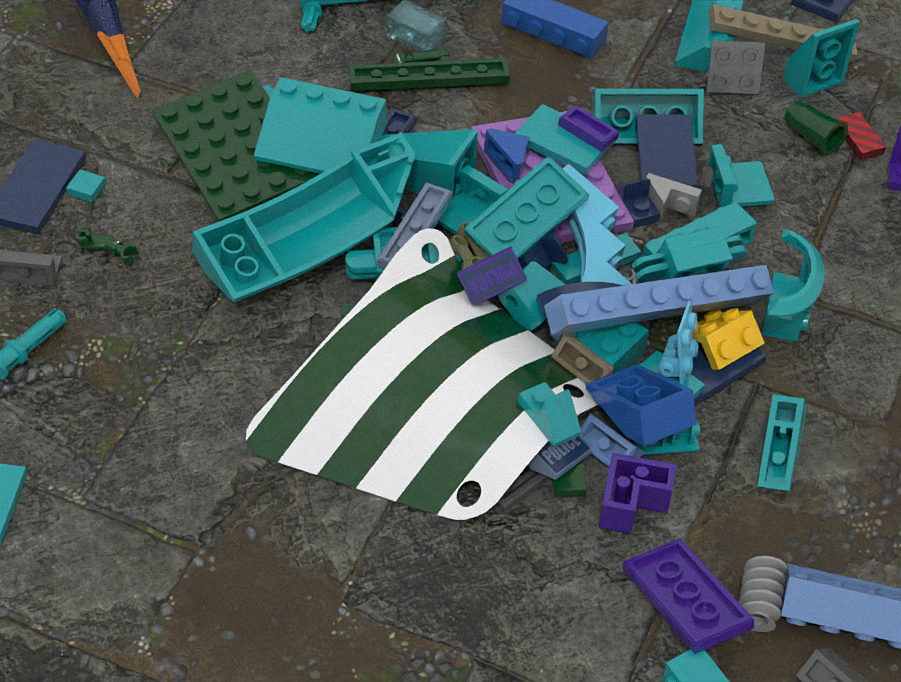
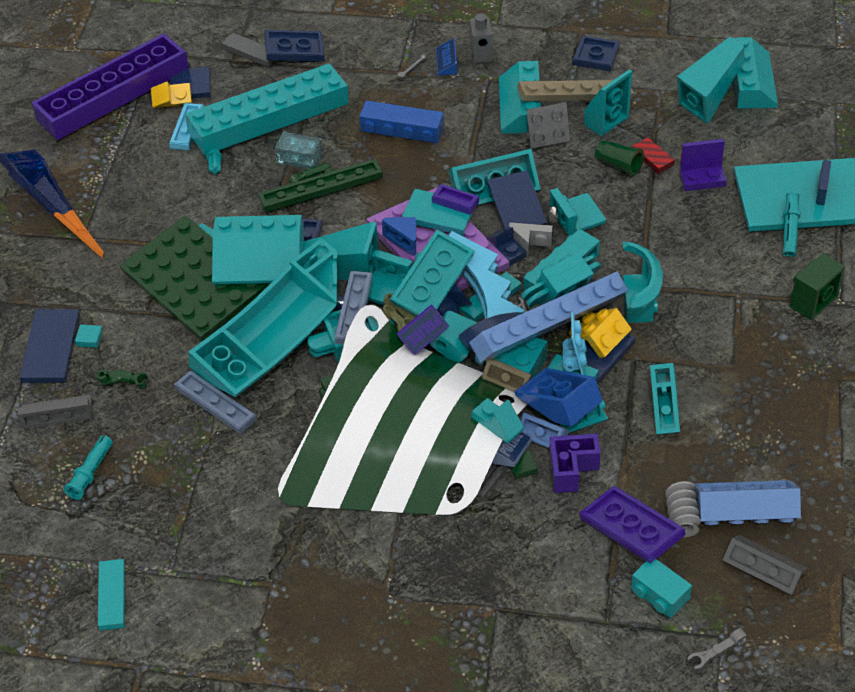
camera: 10 degrees left, 0 degrees up
none -> sand blue tile [174,370,257,434]

